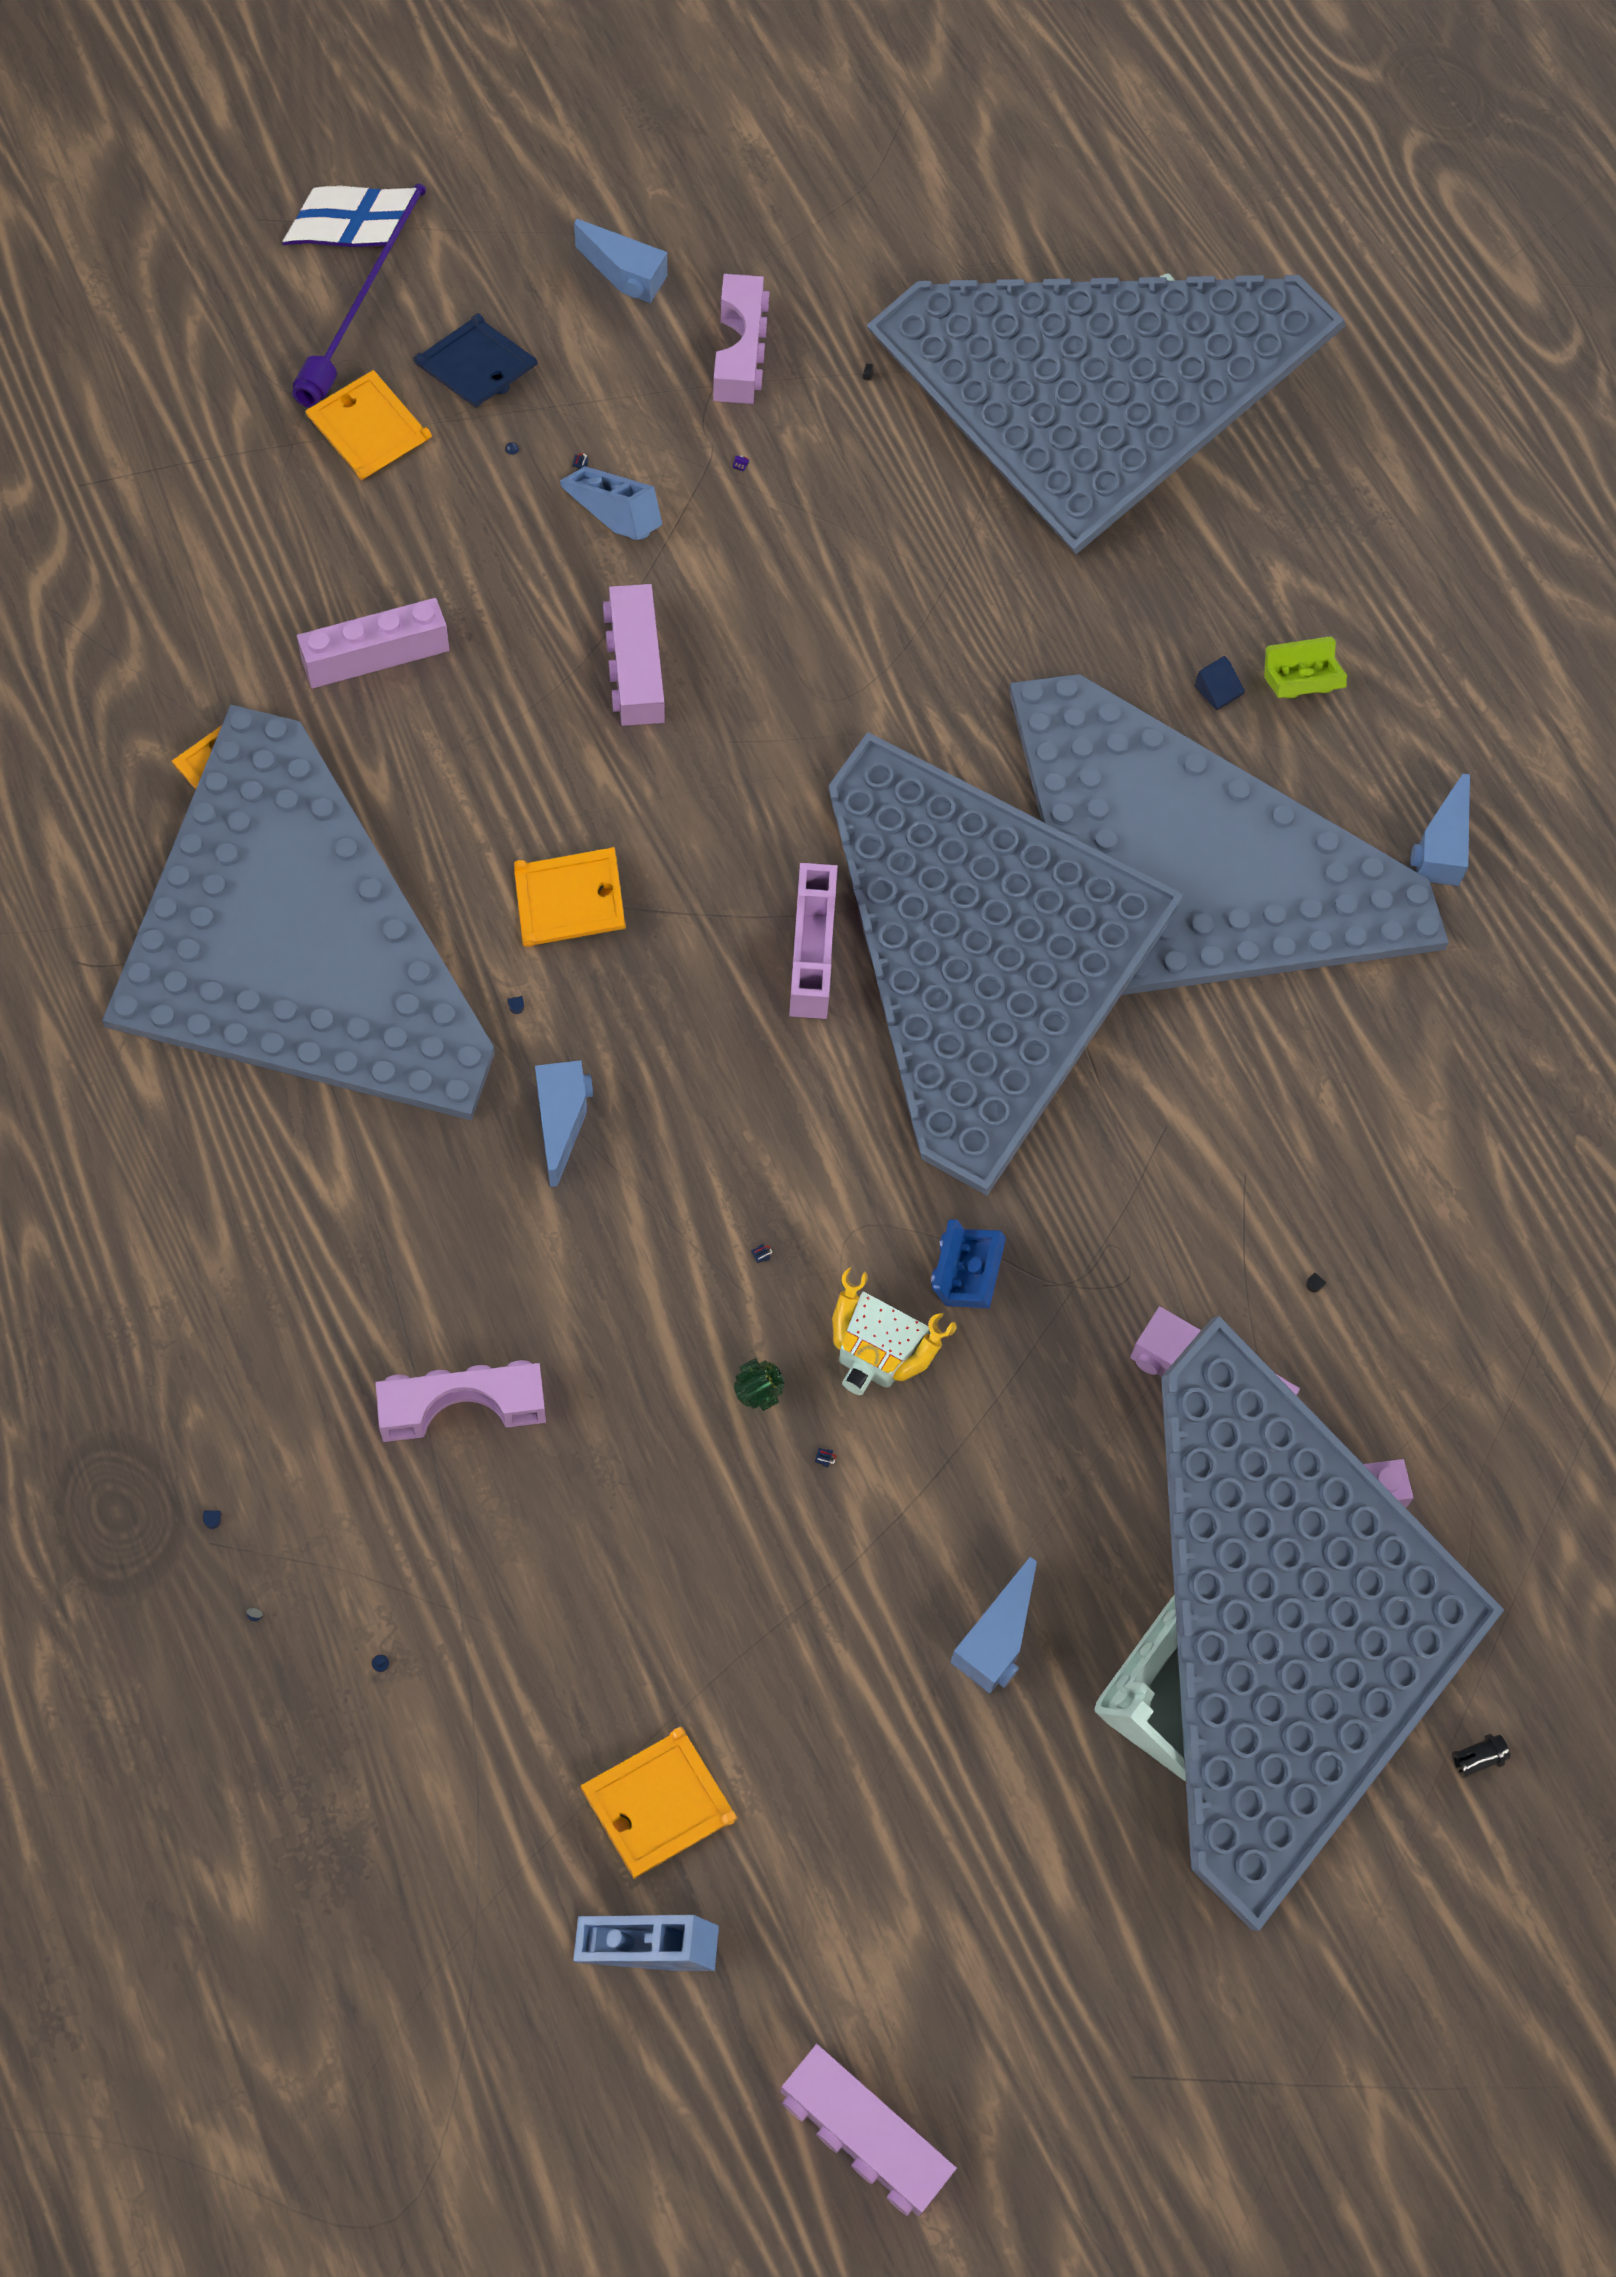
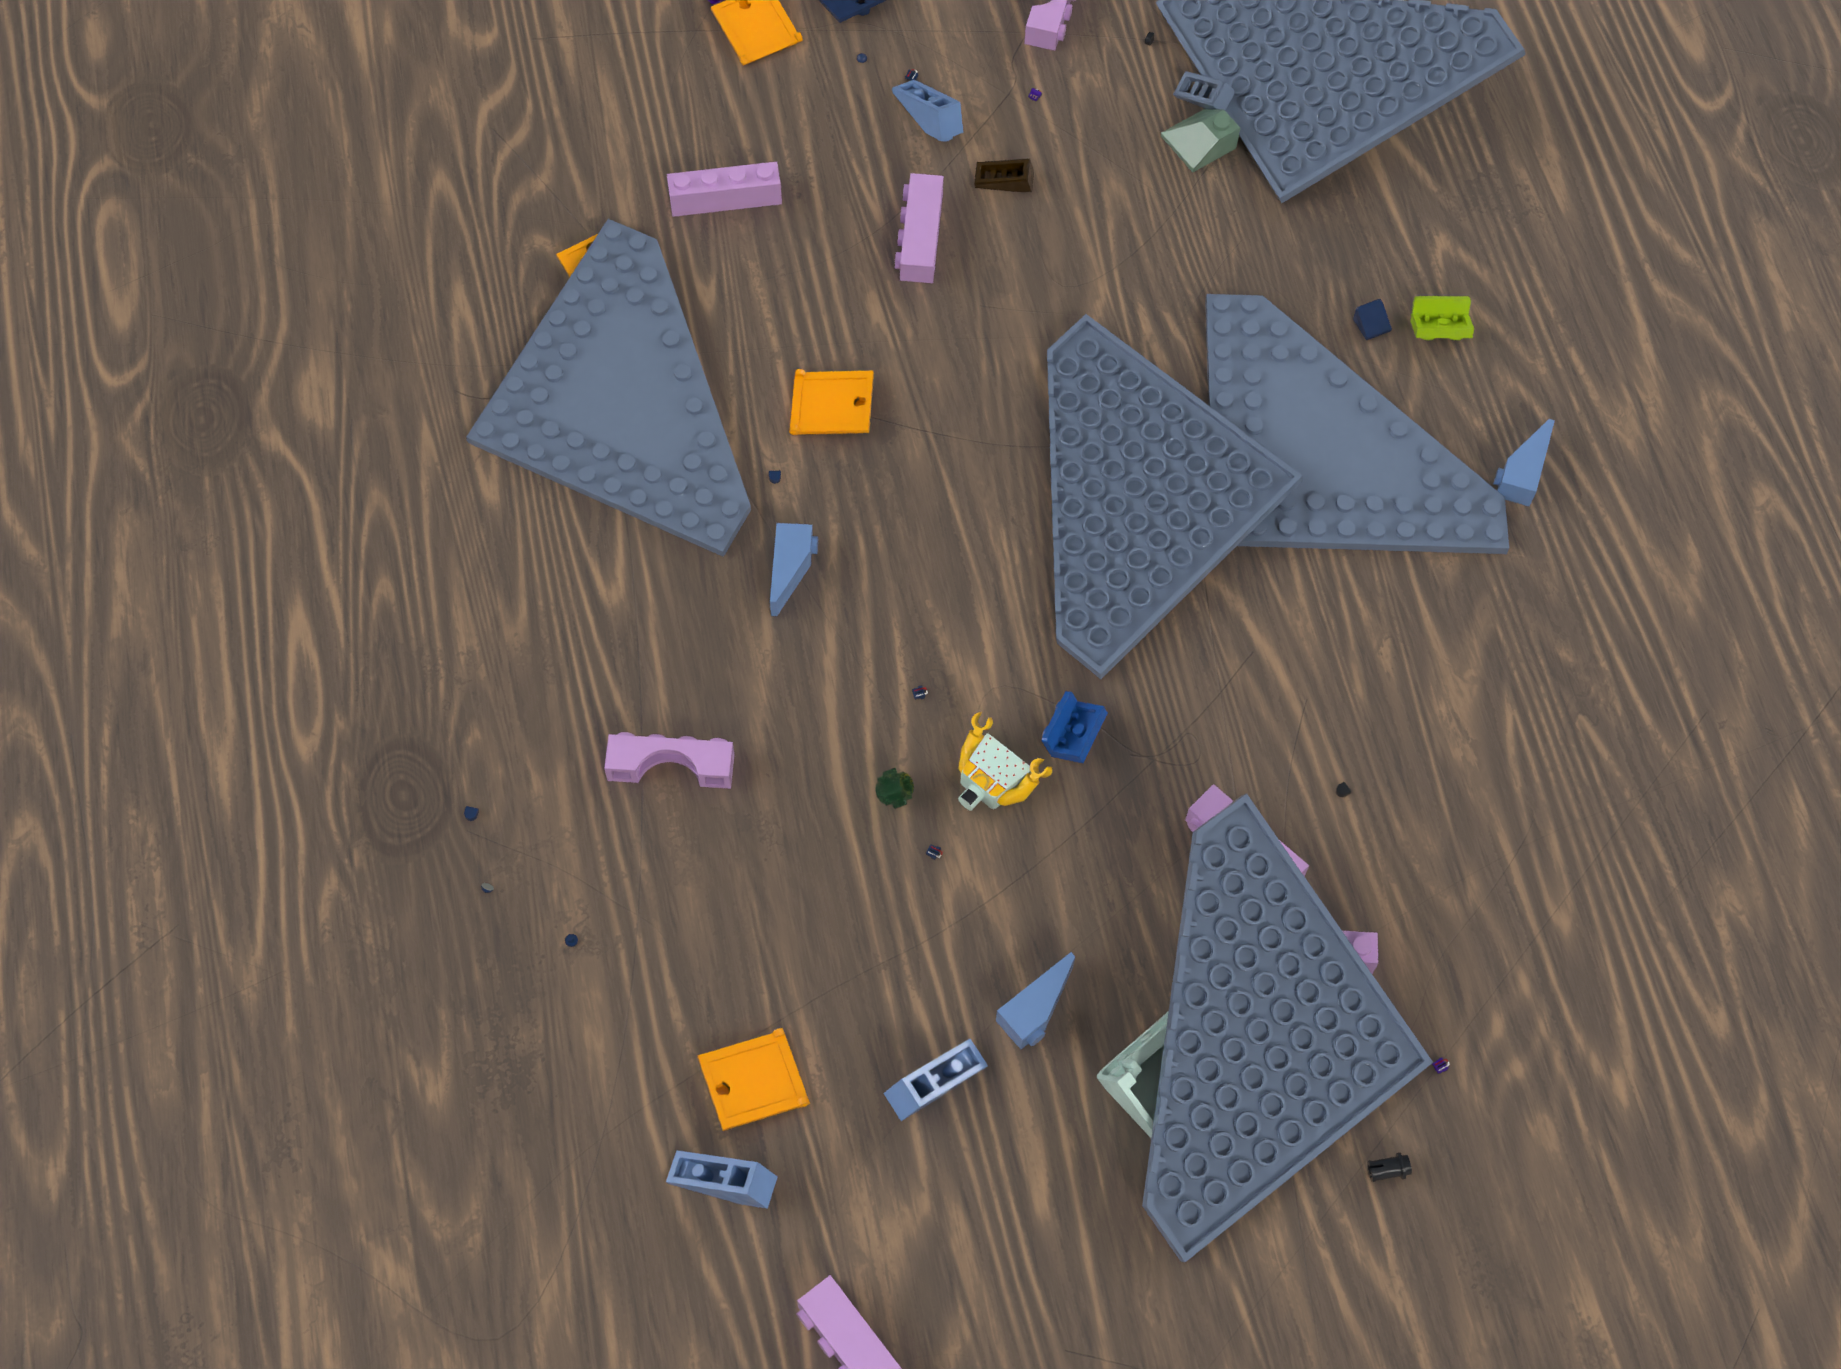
camera: 15 degrees right, 0 degrees up
lavender arch [789,863,838,1019] -> none
none -> medium blue slope [884,1039,988,1121]
none -> dark brown slope [974,158,1034,192]
none -> sand green slope [1161,109,1240,172]
none -> sand blue slope [1173,71,1235,111]
none -> dark purple piece [1432,1057,1450,1074]

